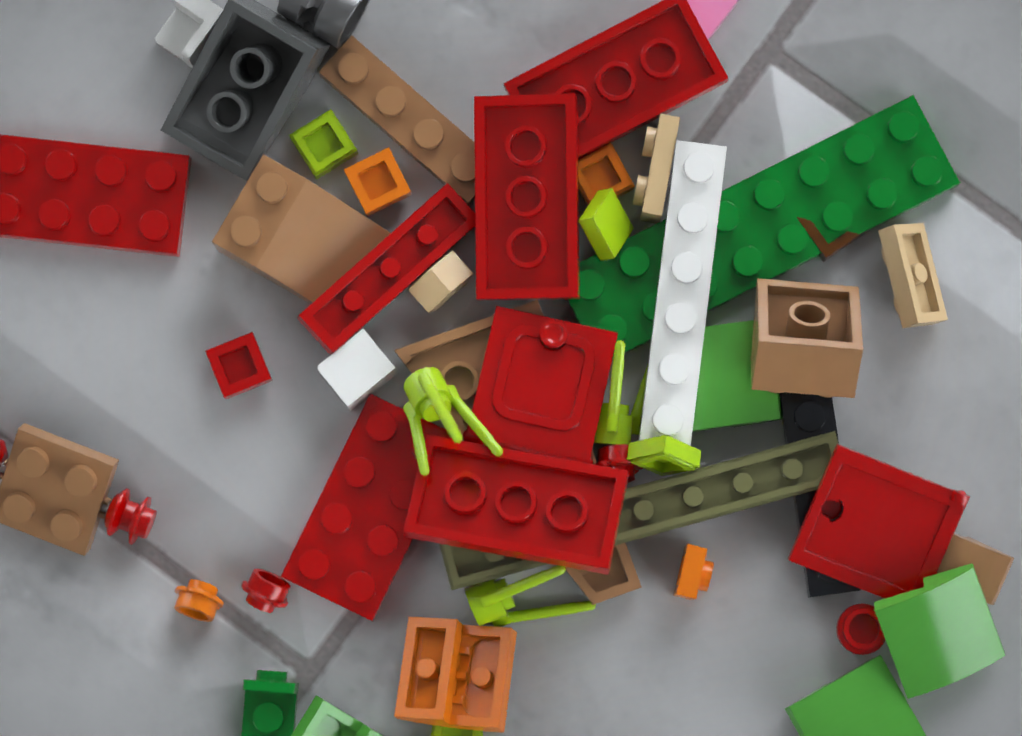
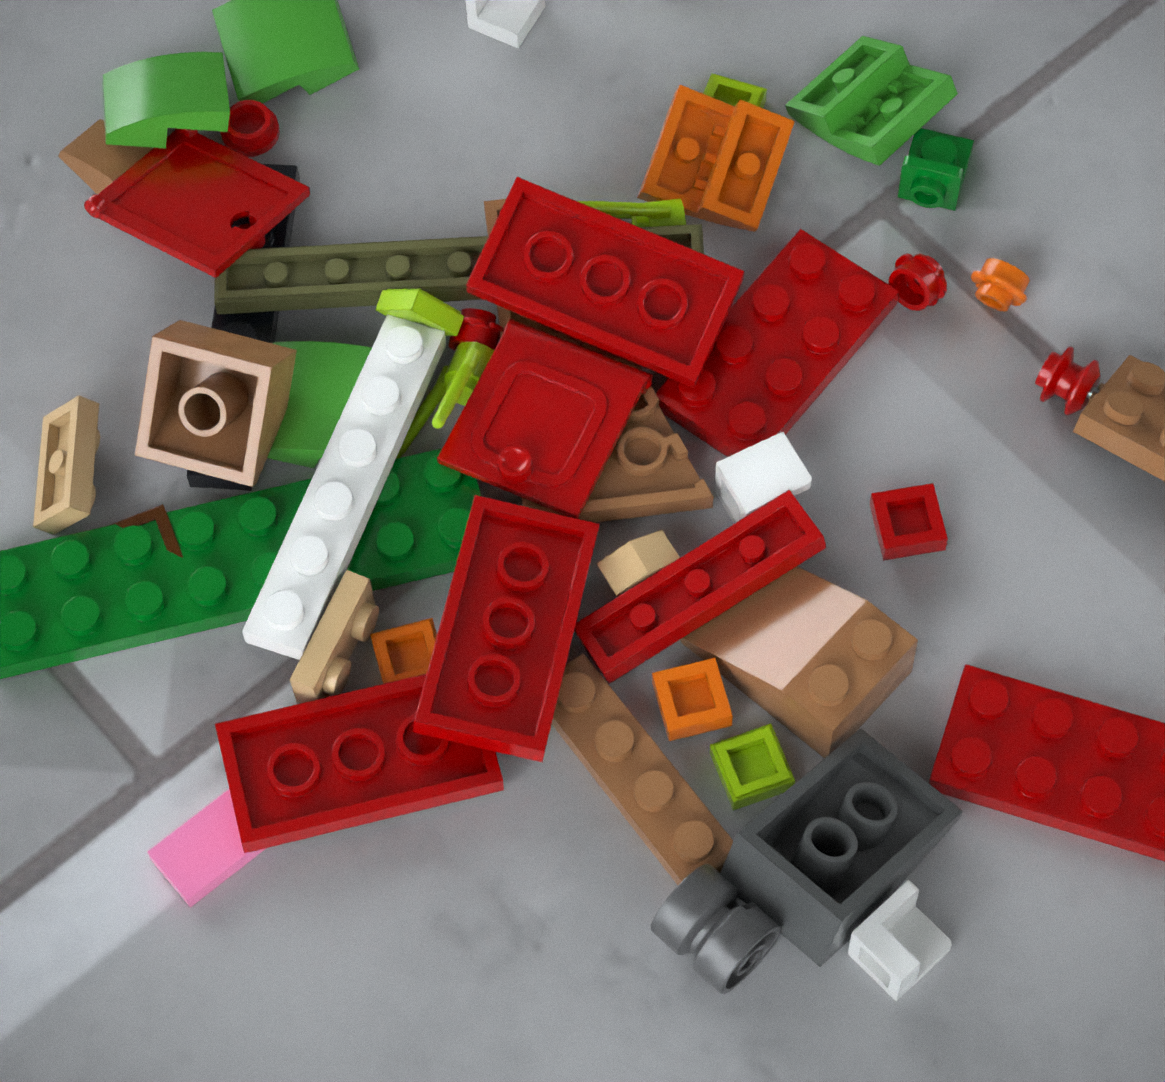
camera: 165 degrees left, 20 degrees down
lime plant [403,367,503,475] -> none
lime tile [578,188,634,261] -> none
orange plate [673,544,714,600] -> none

